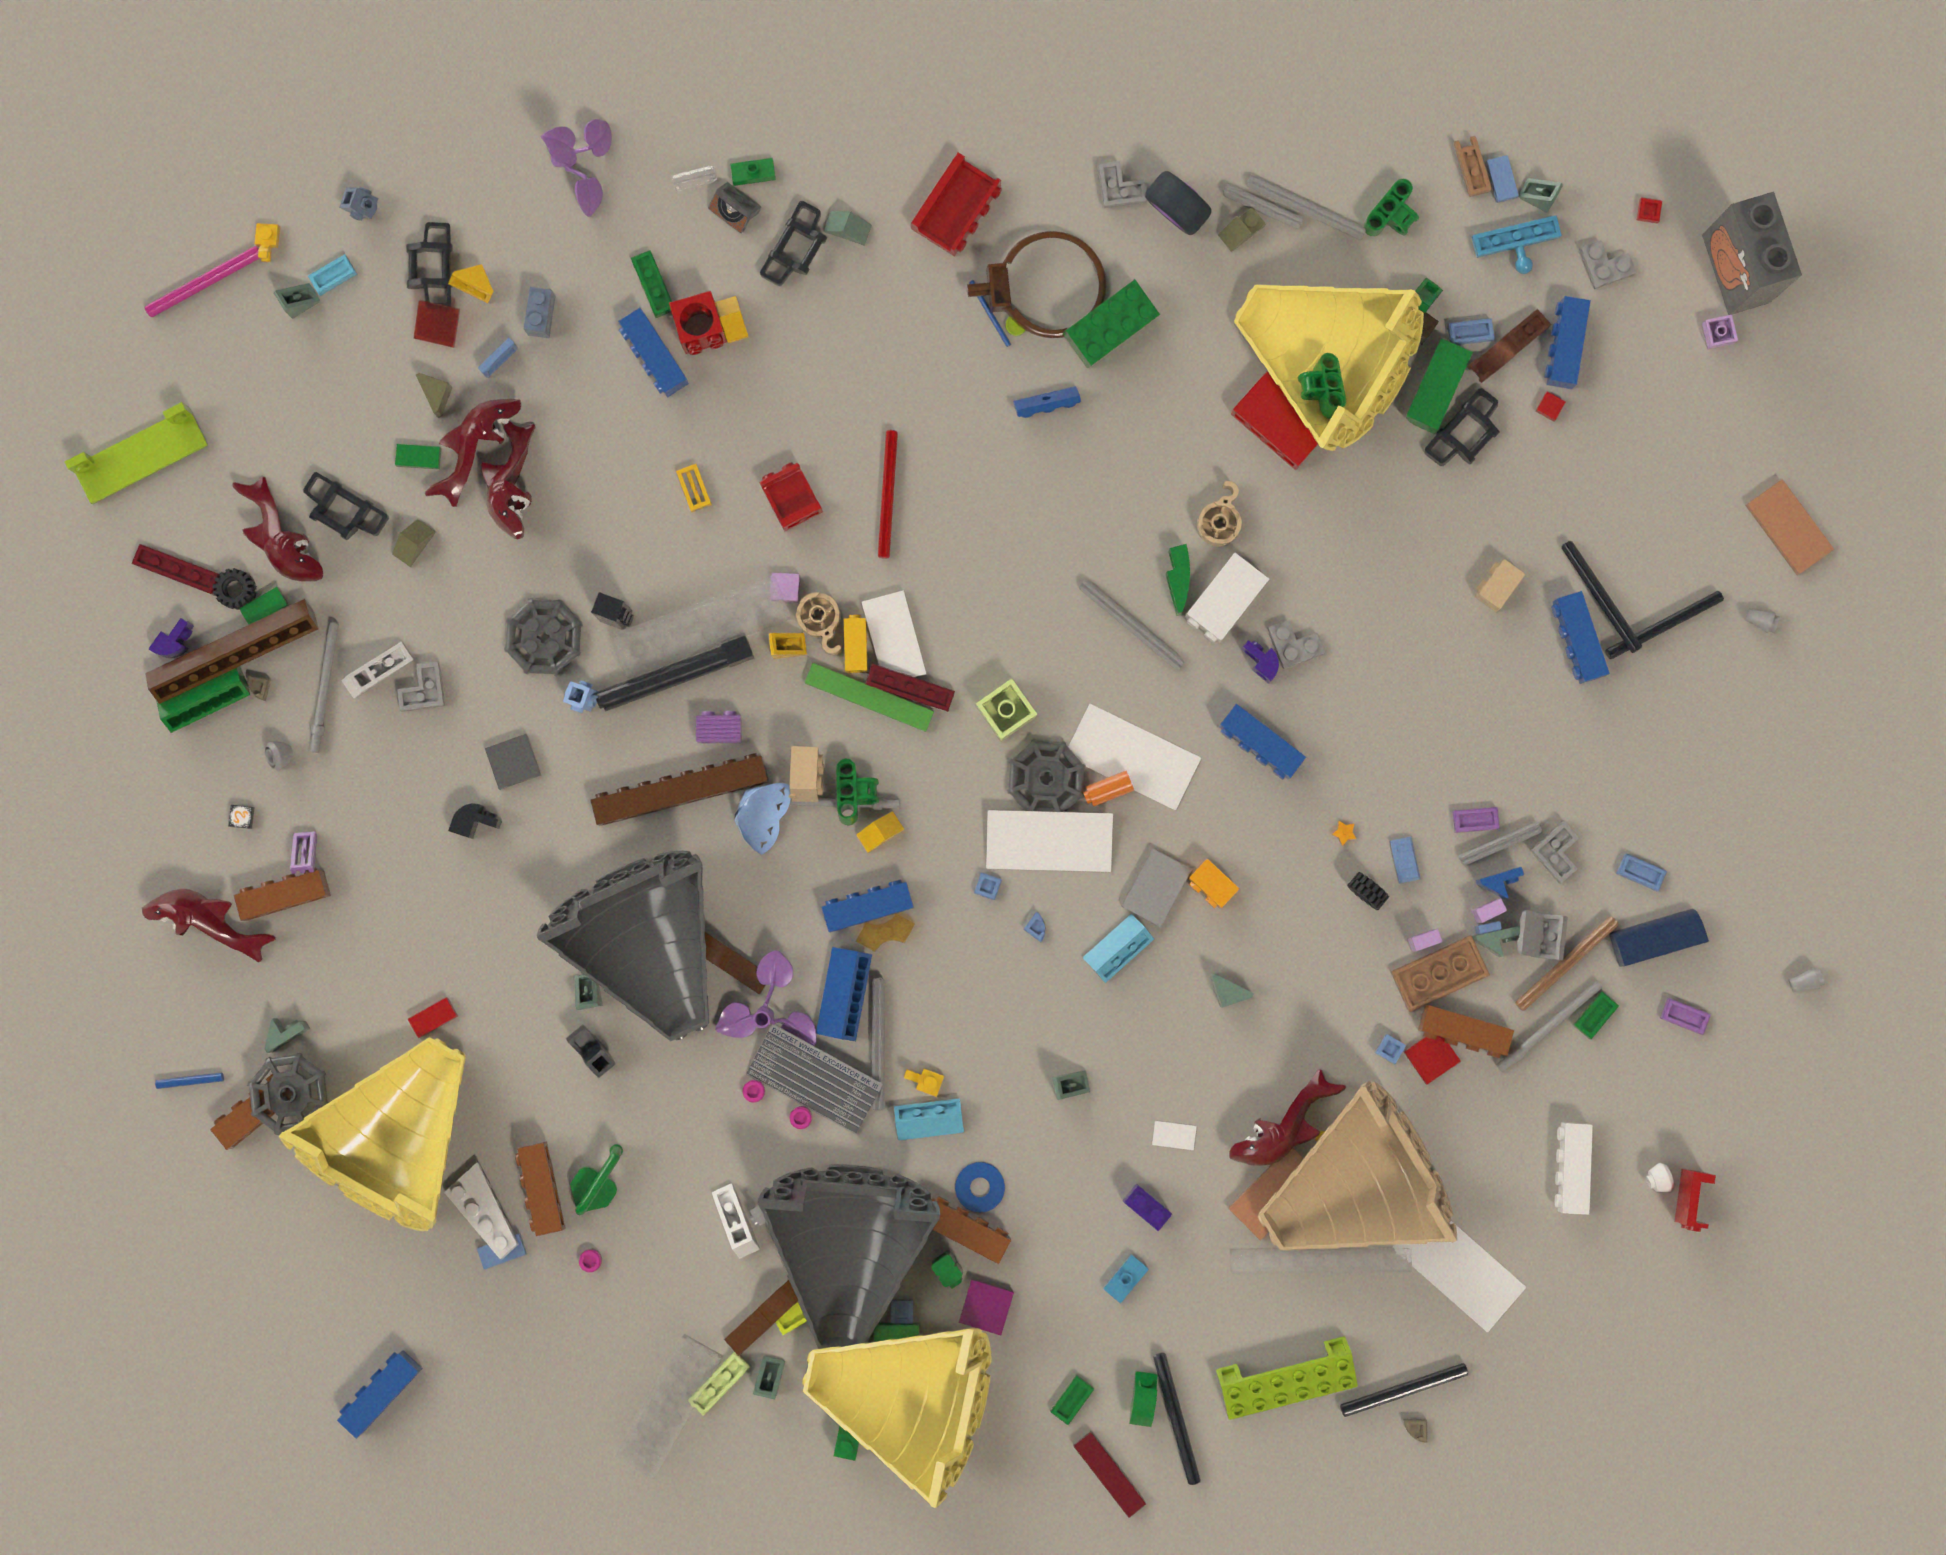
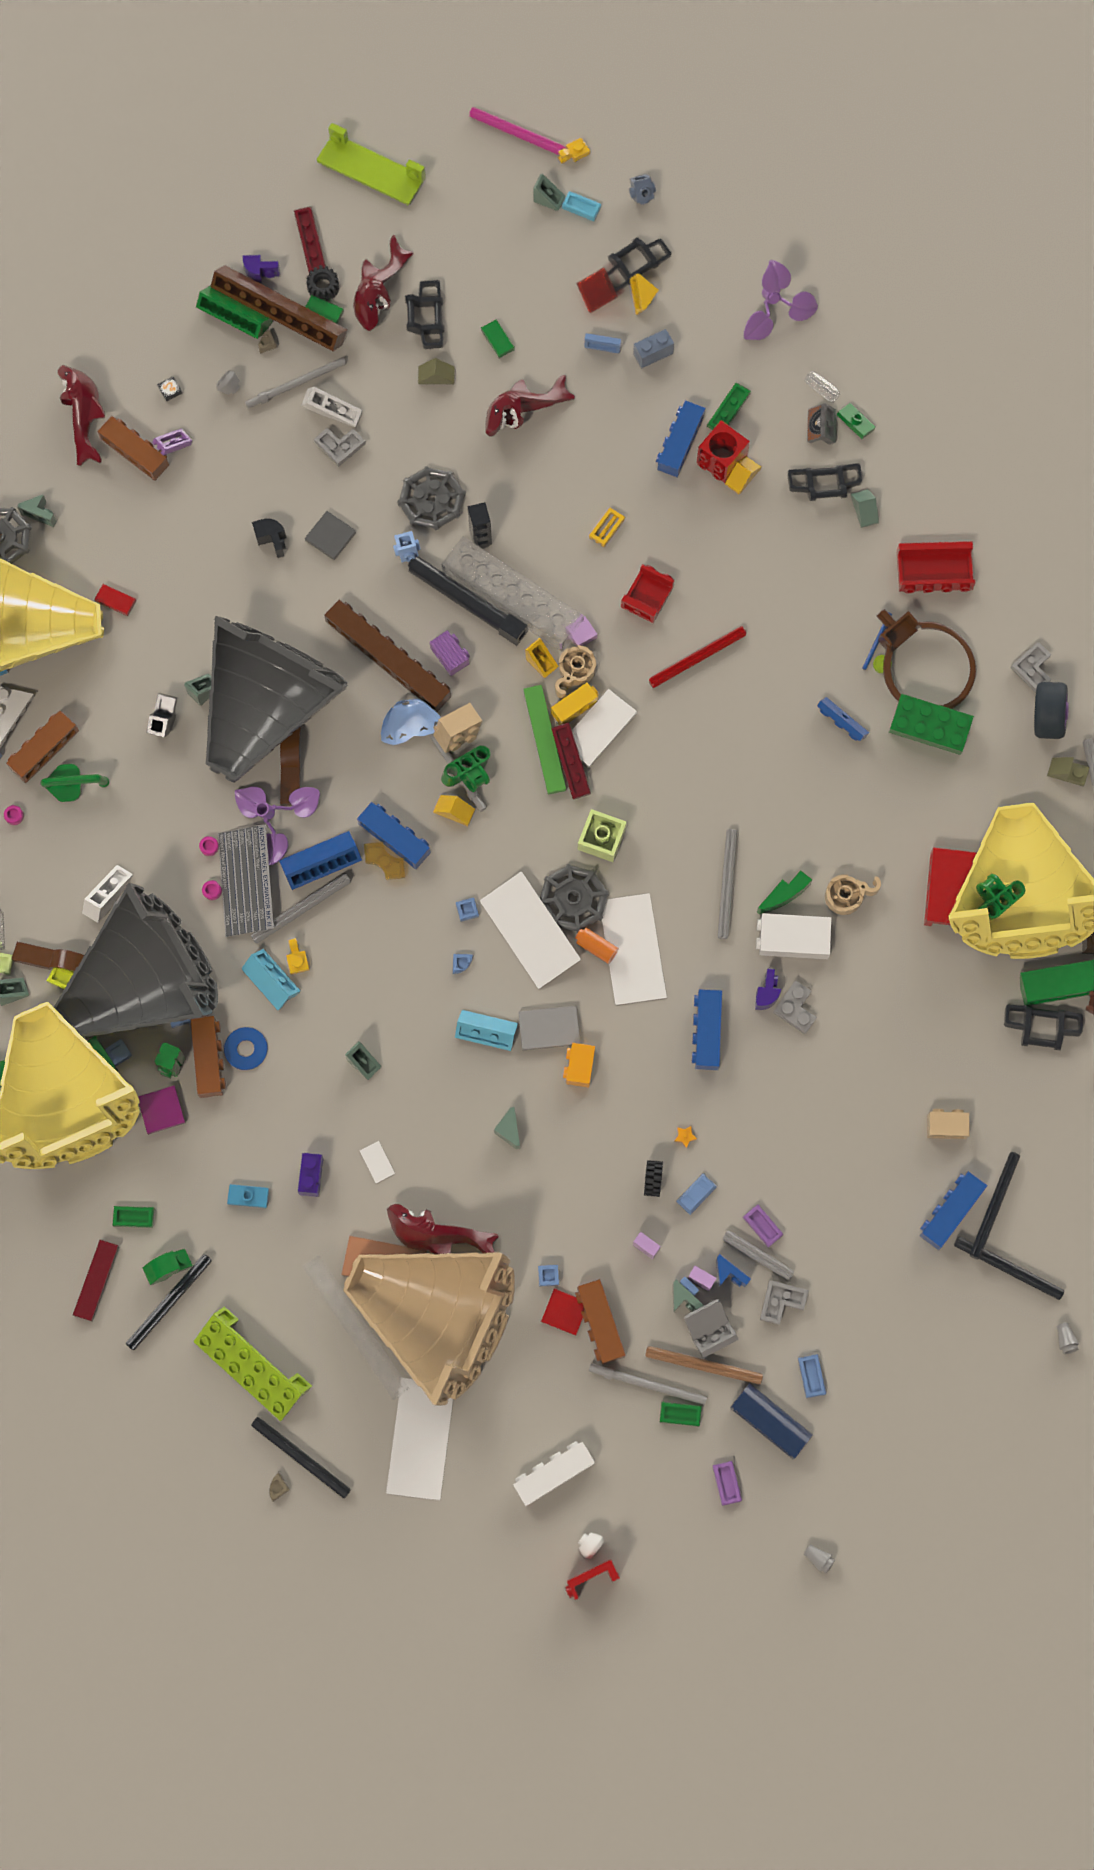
camera: 55 degrees right, 10 degrees down
olive slope [416,373,452,418] -> none
dark red piece [425,399,521,507] -> none
medium nougat tile [1391,935,1490,1012] -> none

